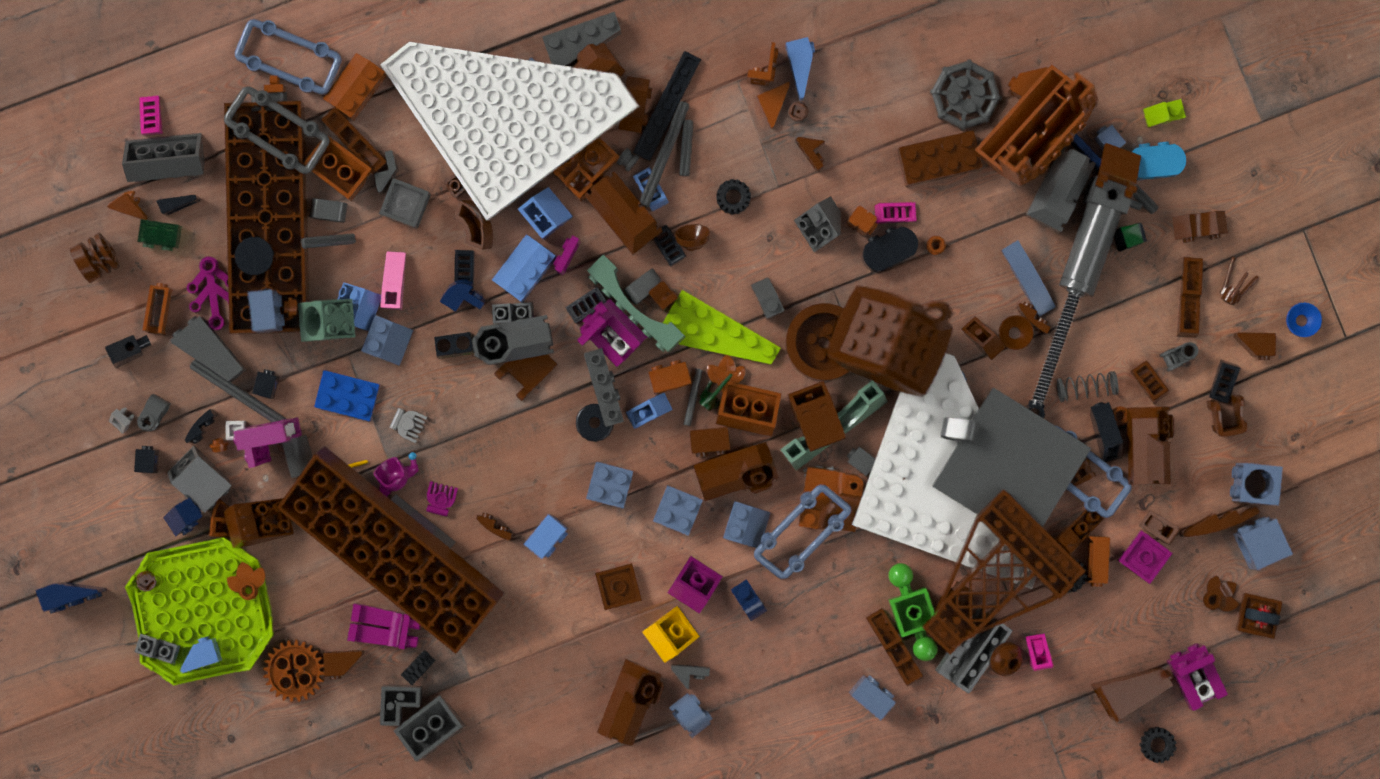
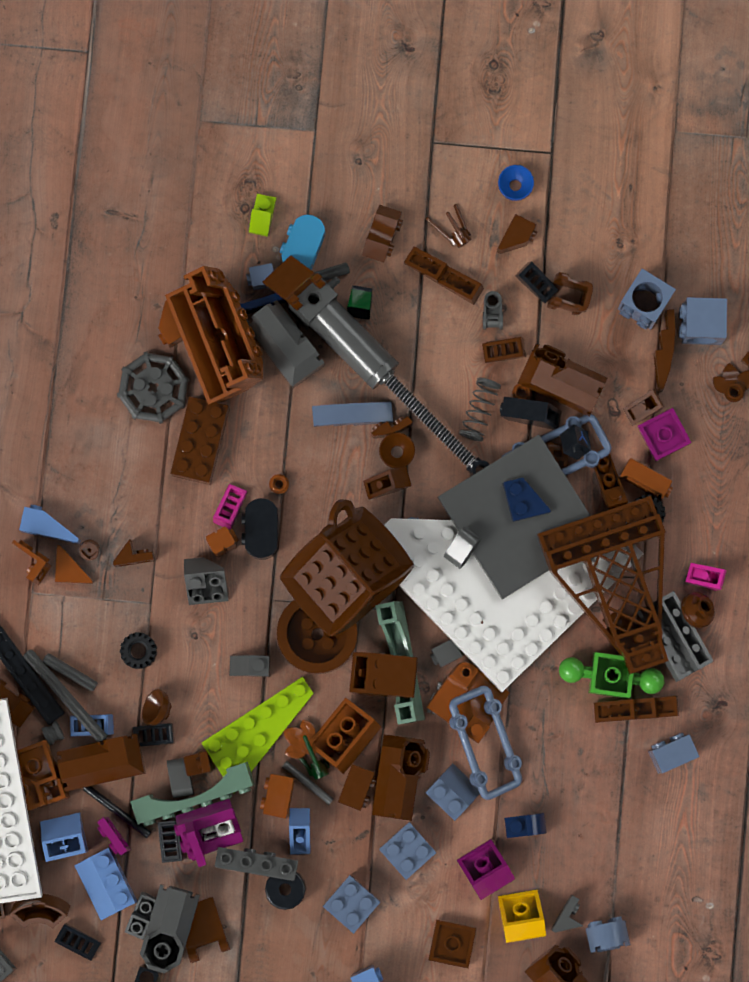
camera: 65 degrees left, 5 degrees down
dark blue brick [439,280,485,312] -> none
none -> black bar [83,786,151,838]
none -> dark blue wing [502,478,551,522]
none -> black brick [560,424,591,460]

